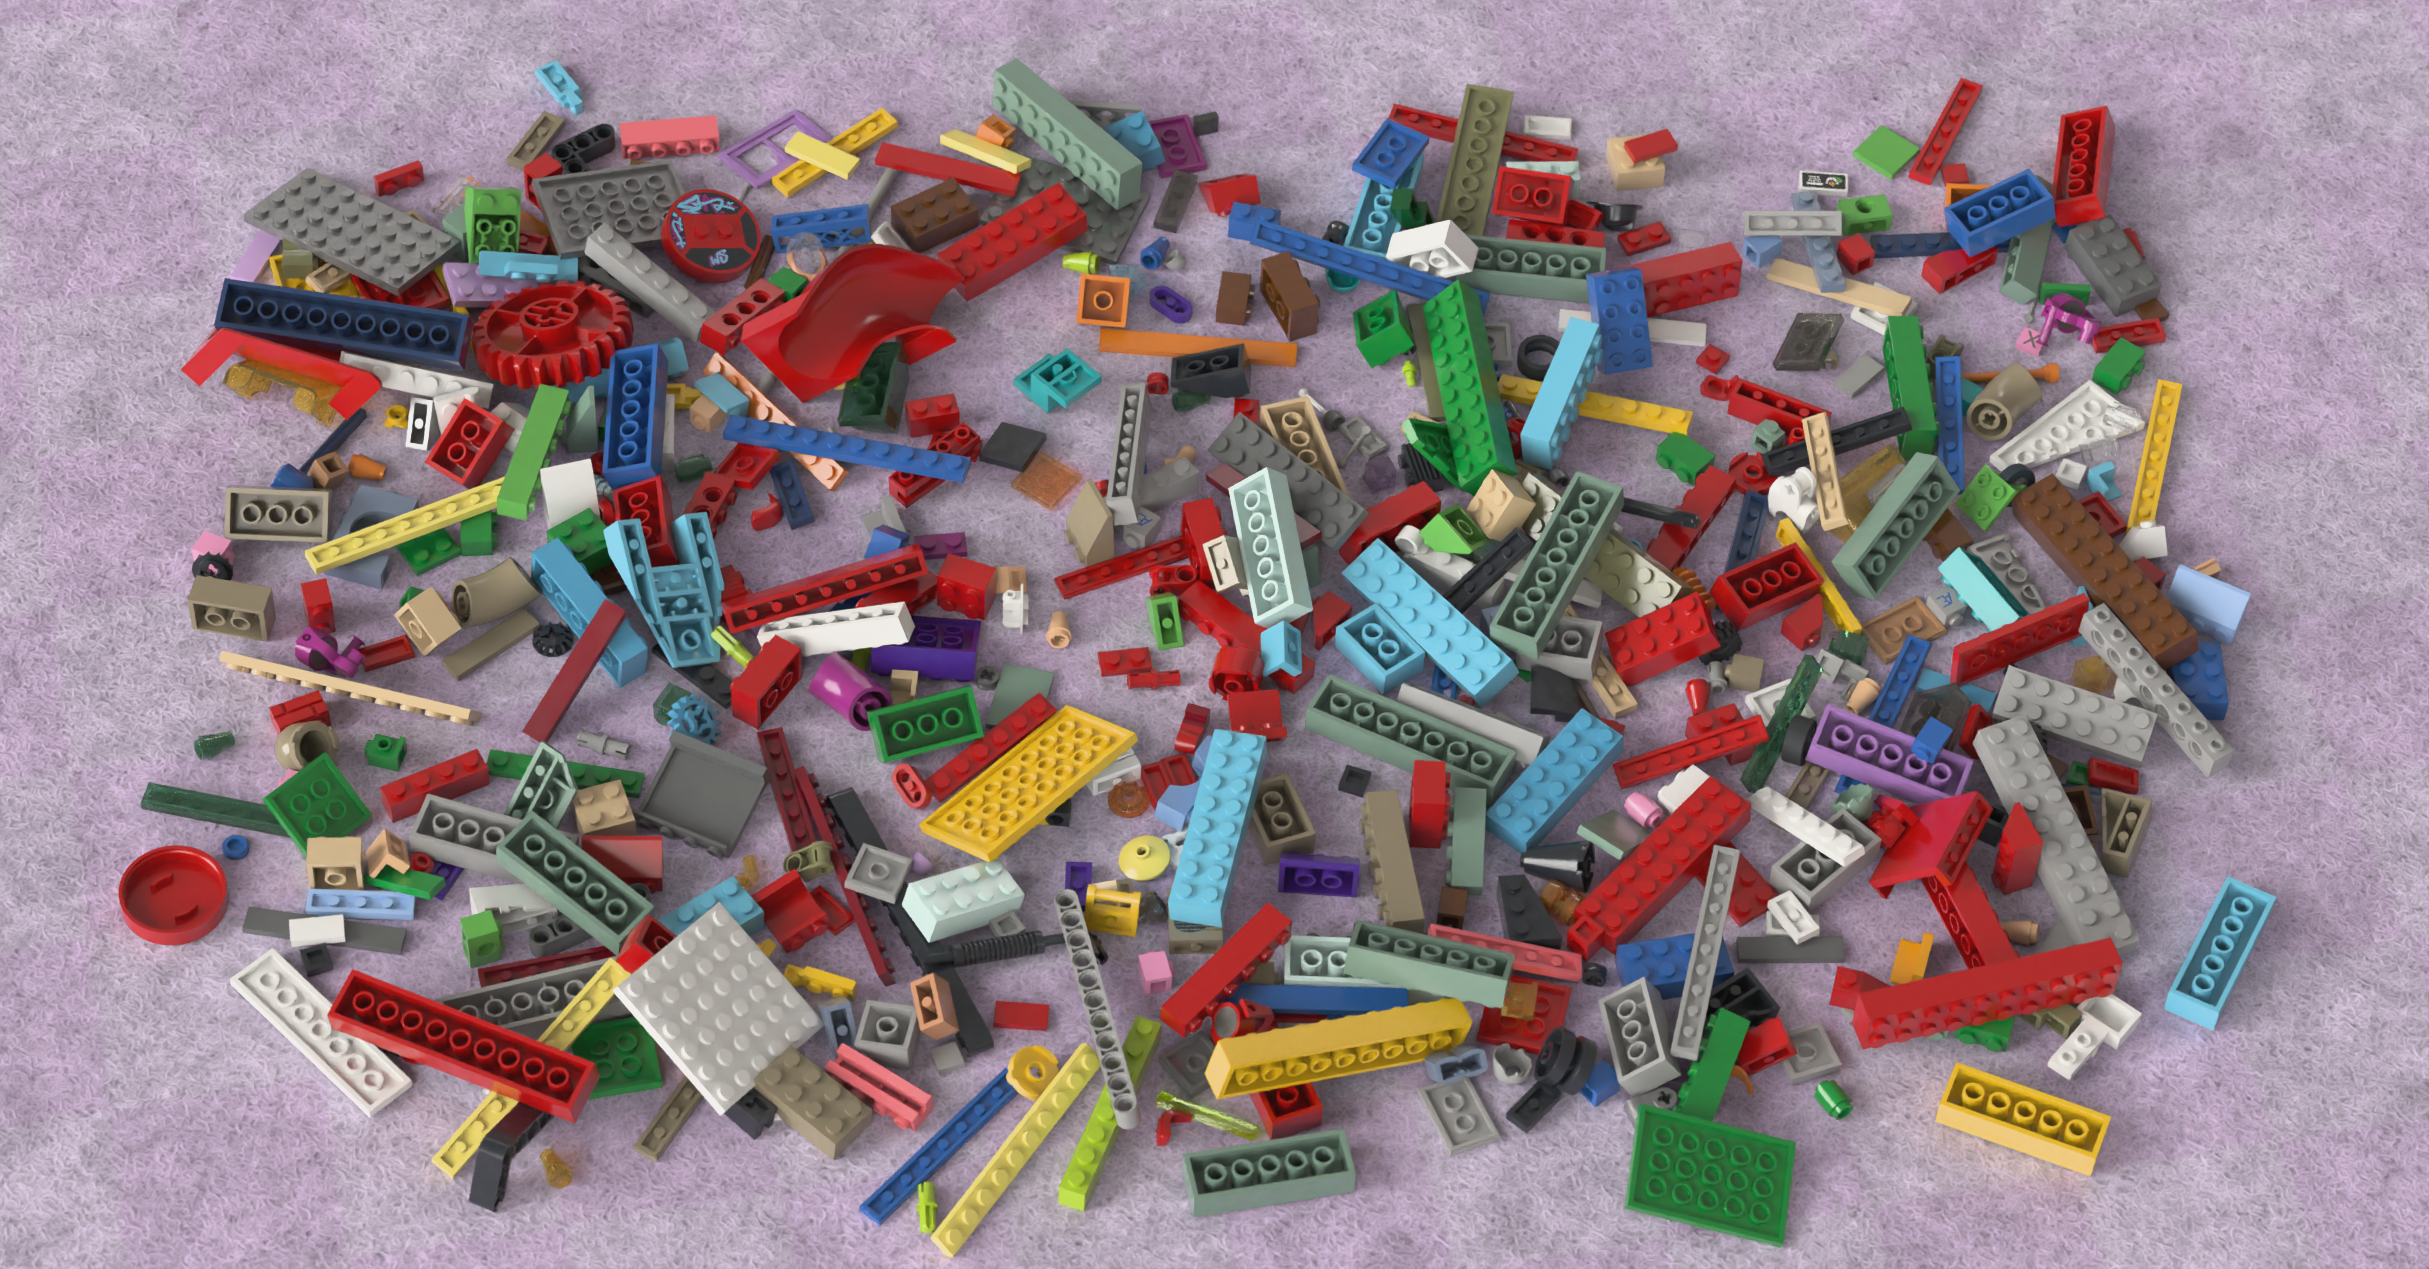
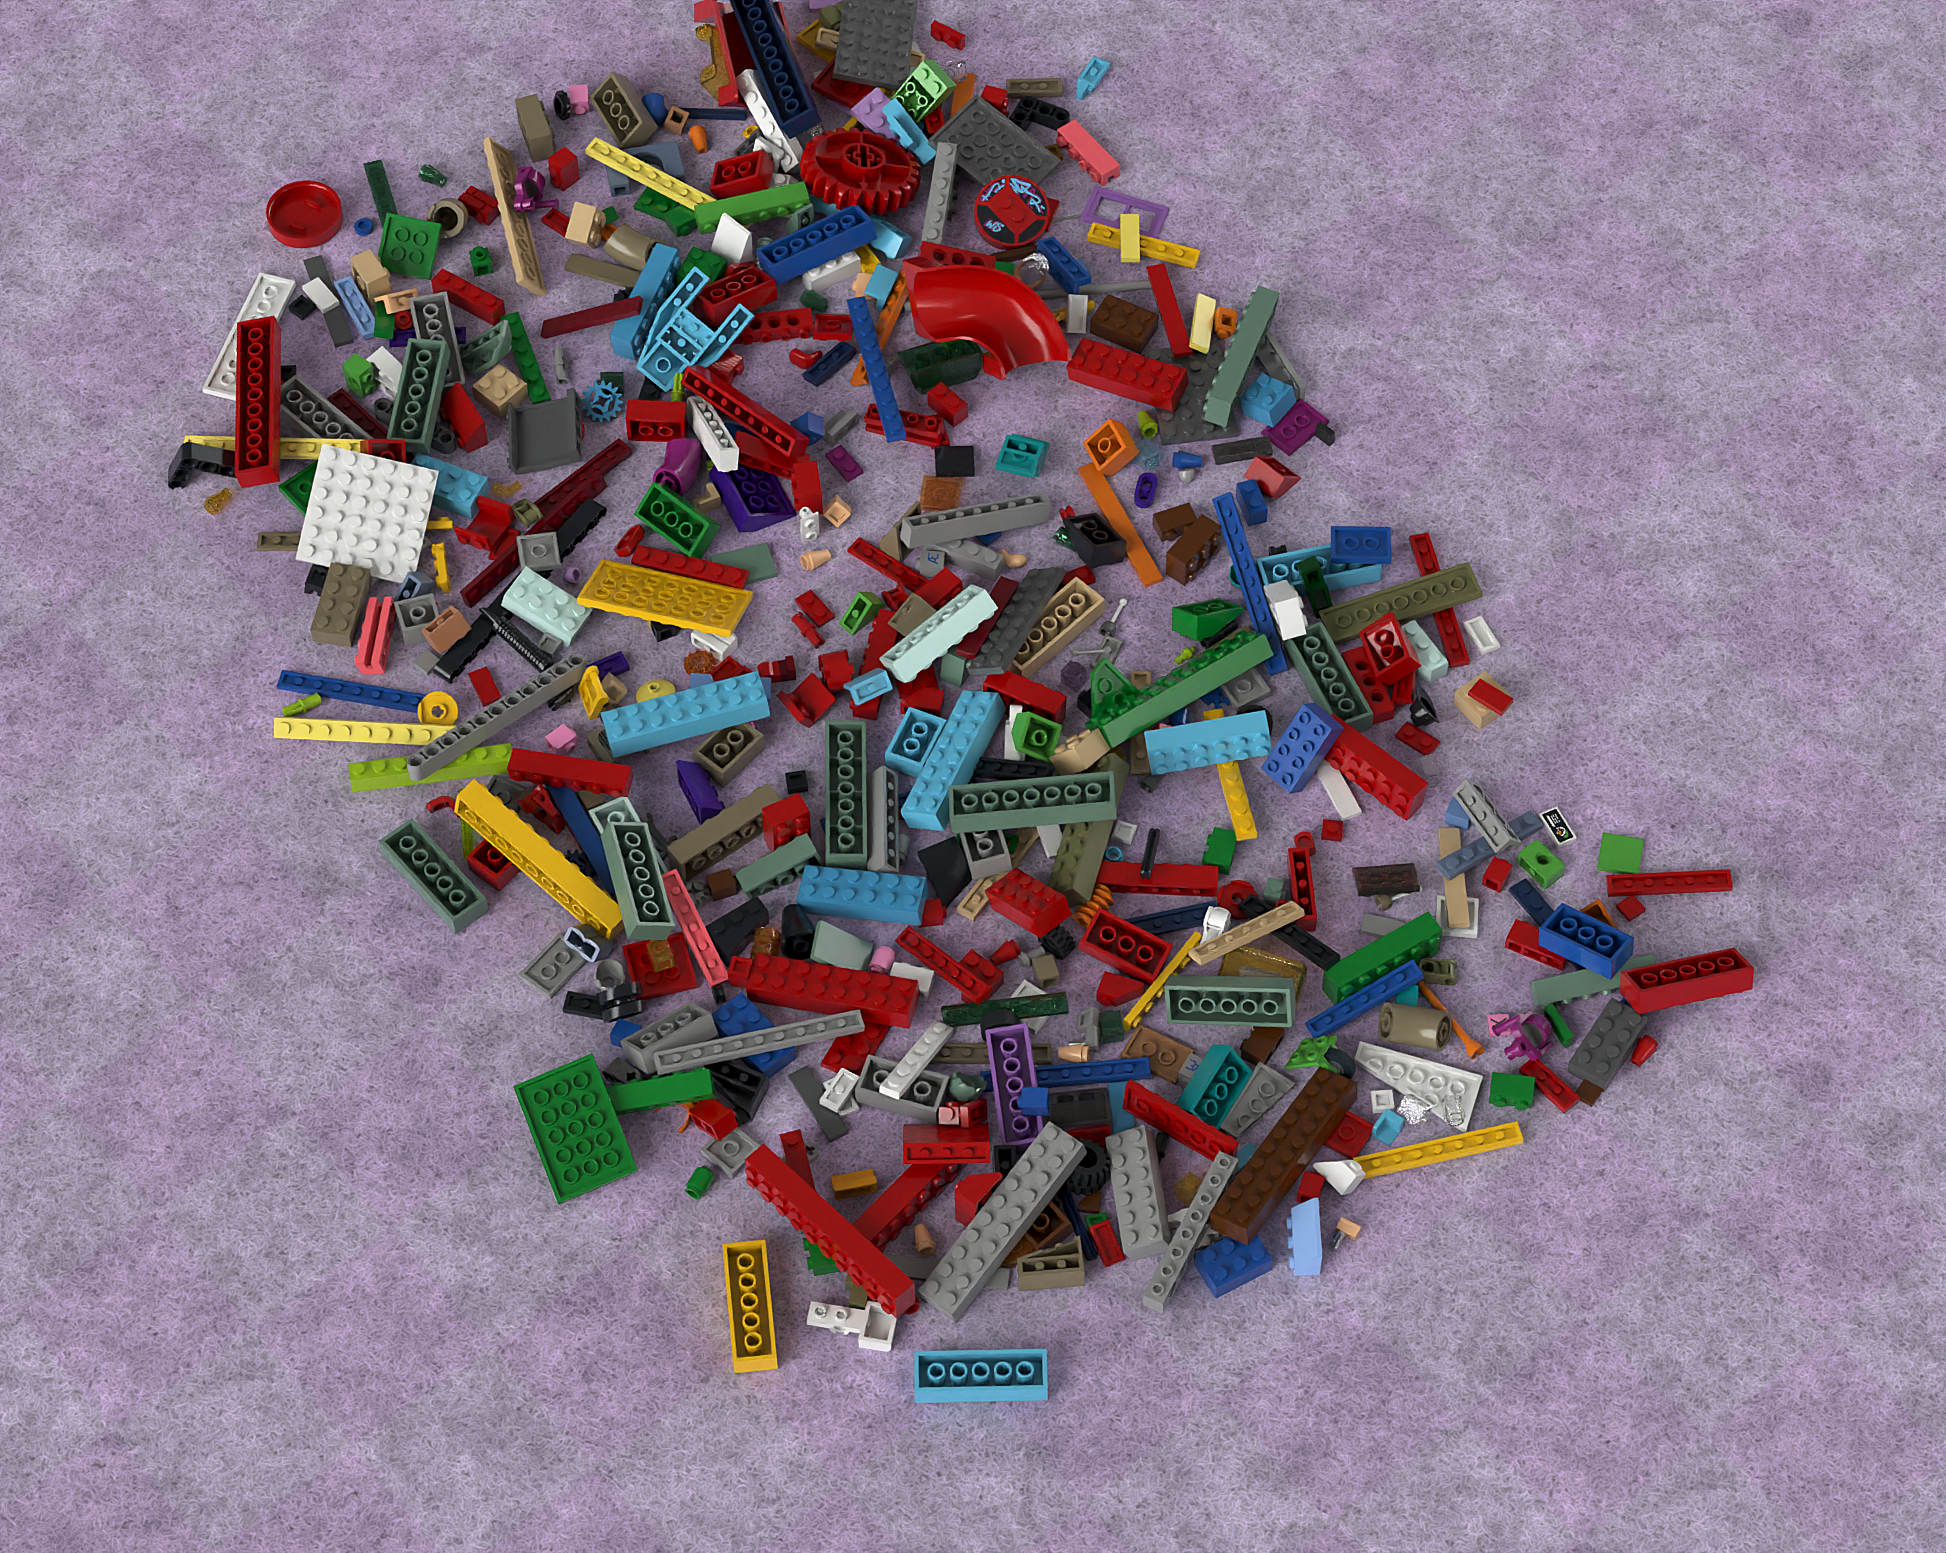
camera: 65 degrees right, 5 degrees up
dark grey bush [976,666,999,691] -> none

